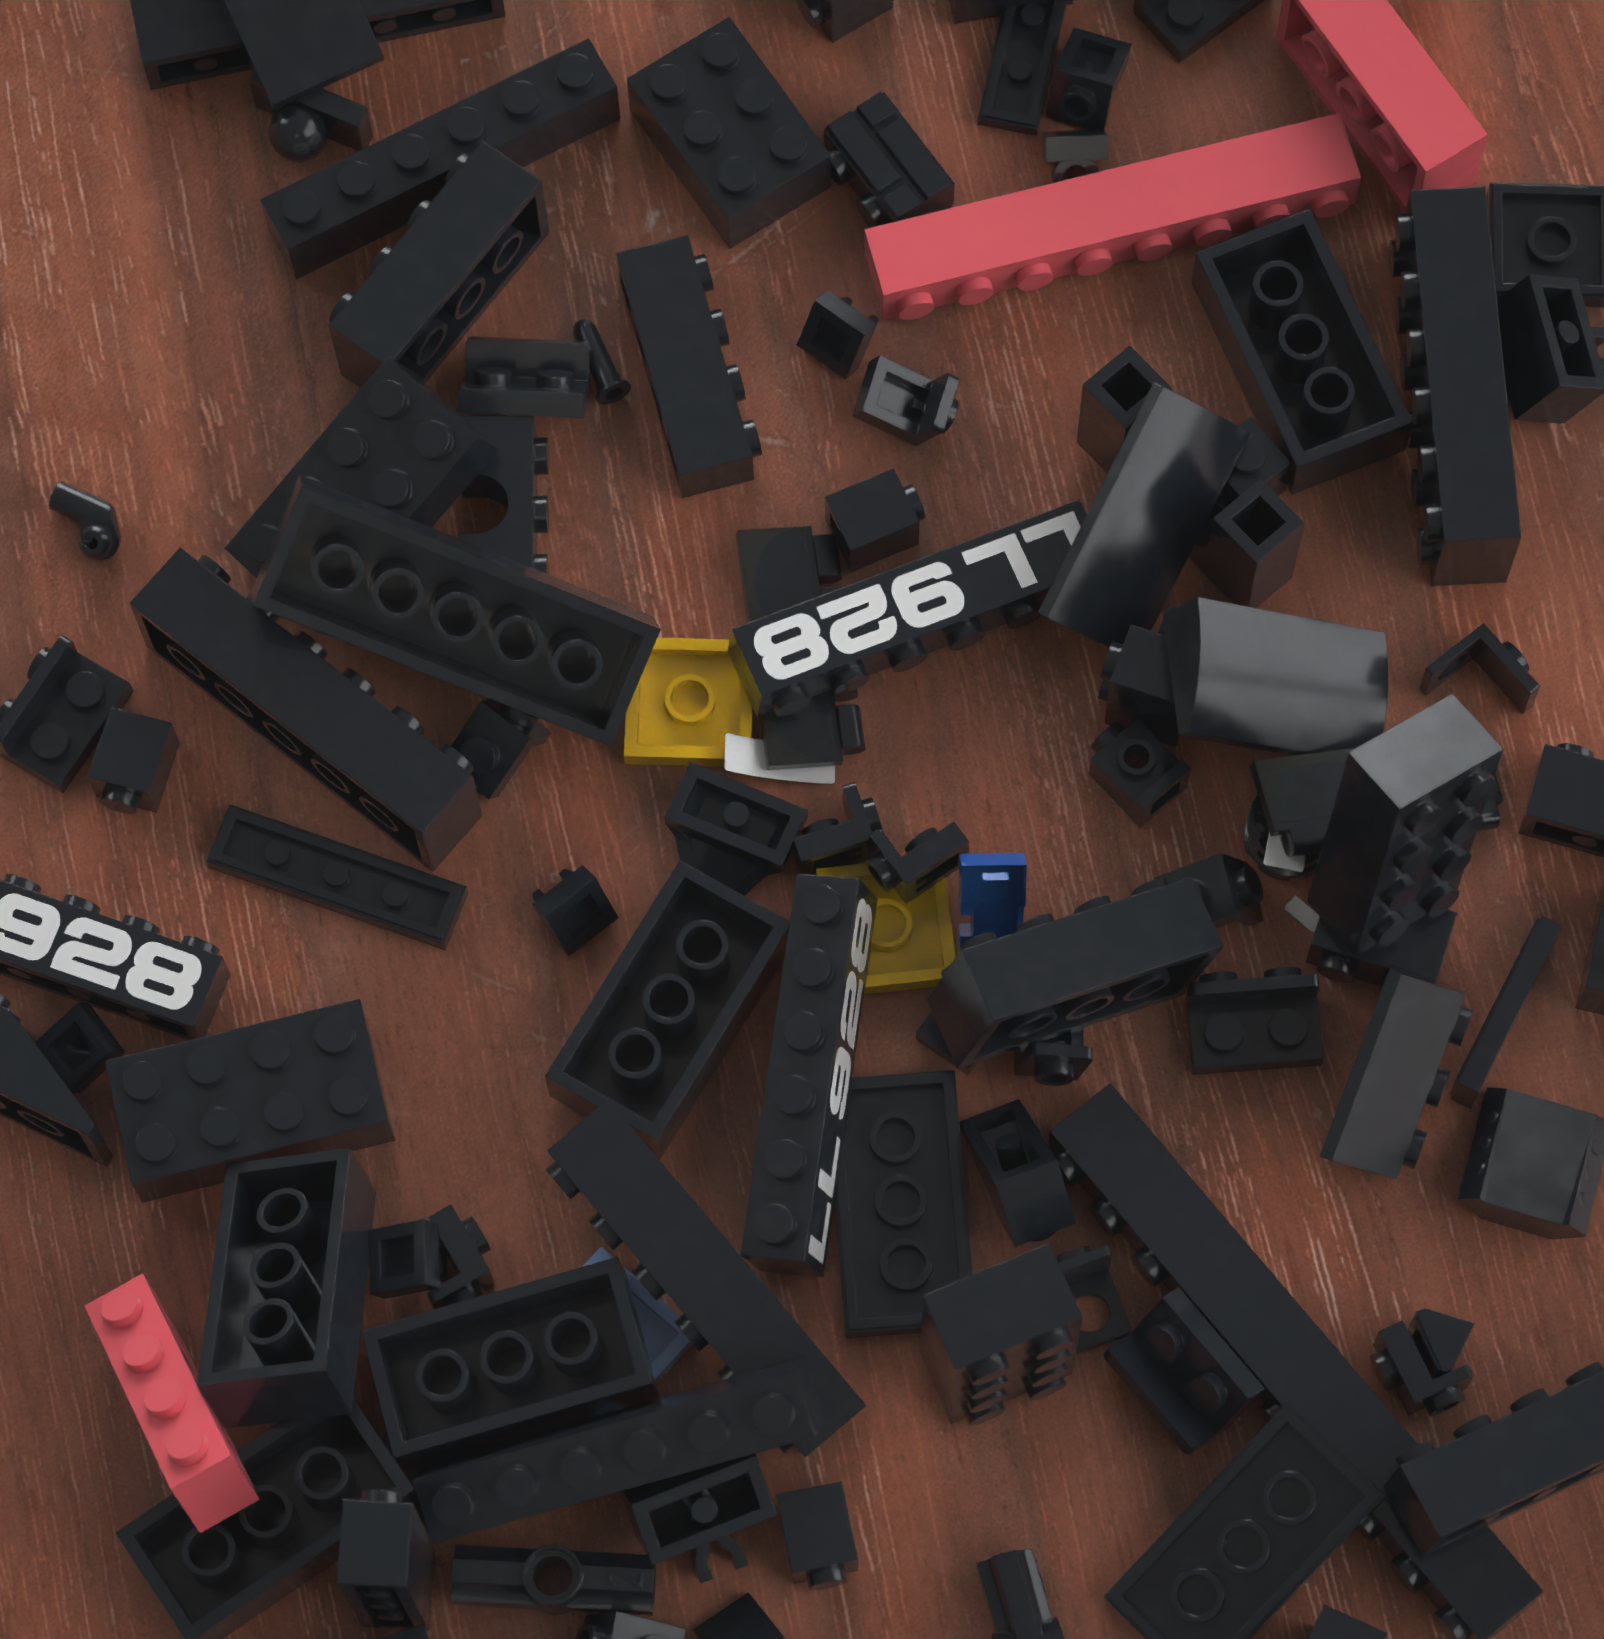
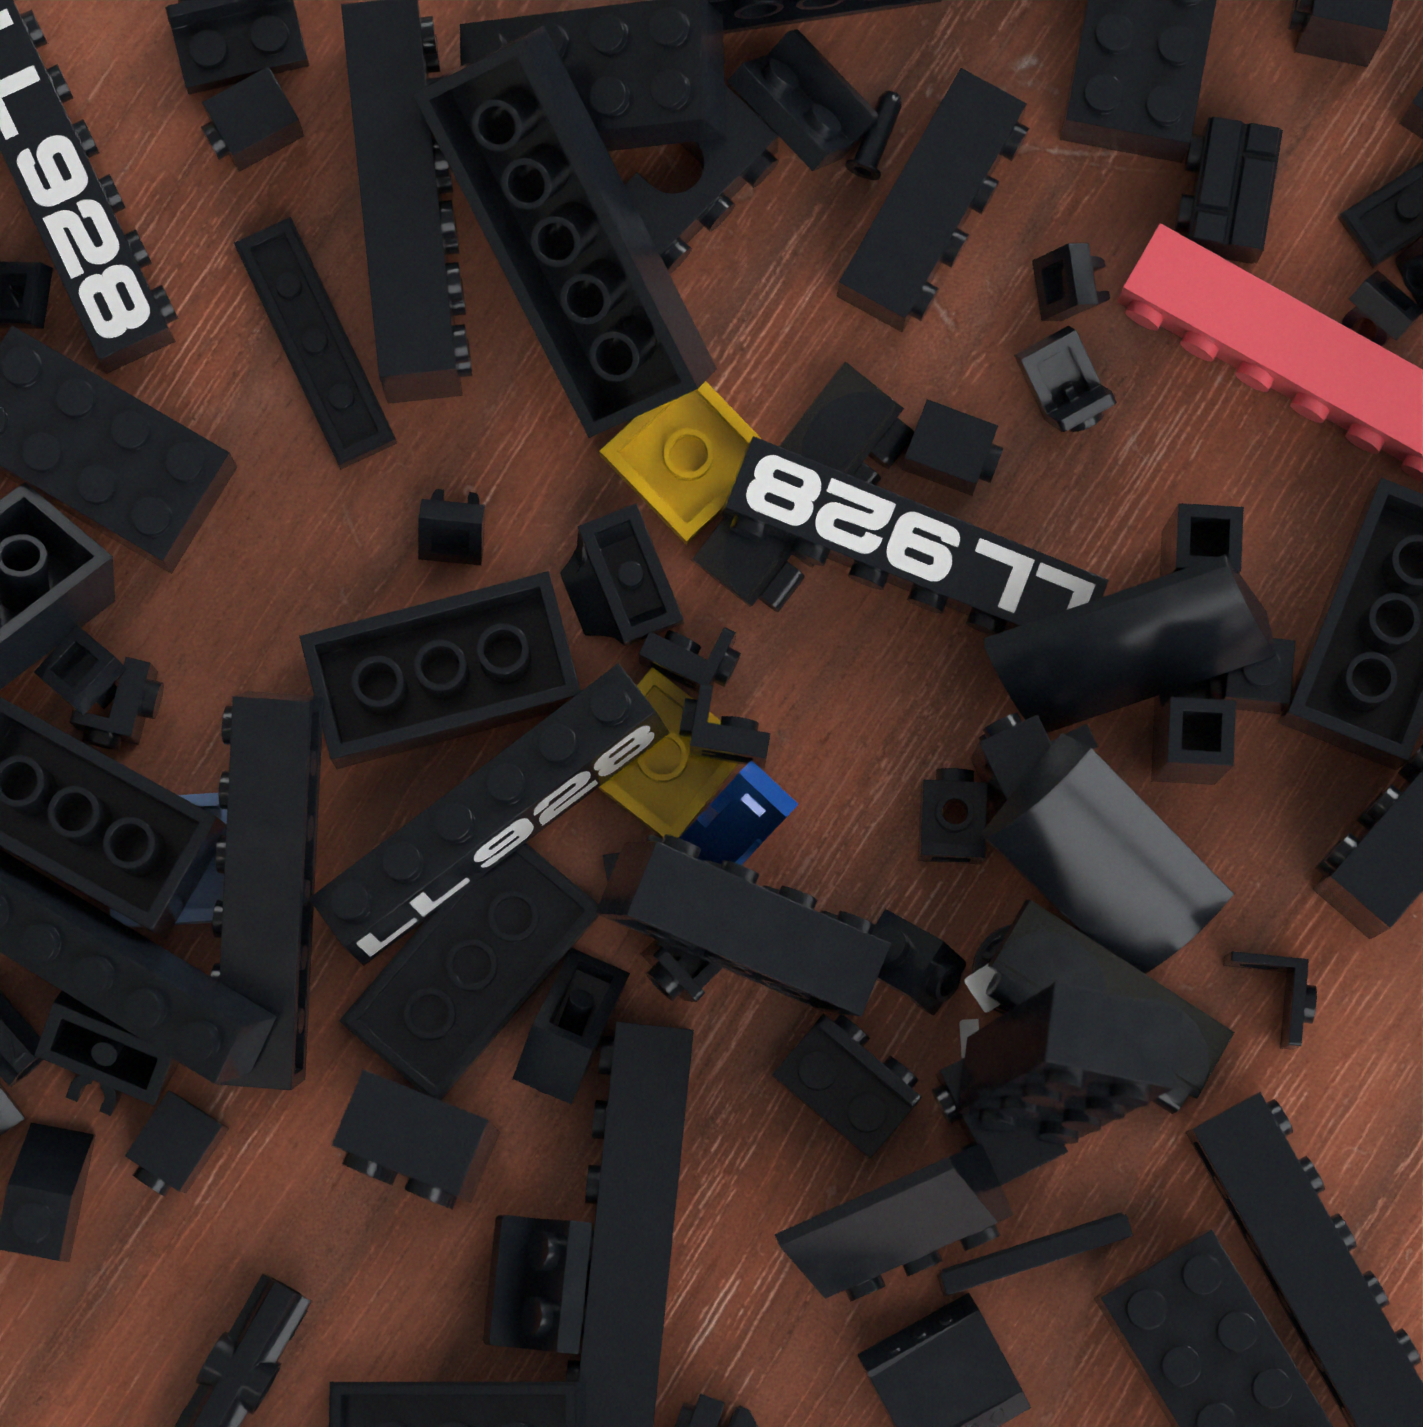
camera: 40 degrees right, 10 degrees up
black bracket [451,699,551,799] -> none
white sticker [724,733,835,784] -> none
black bracket [1056,1245,1131,1354] -> none

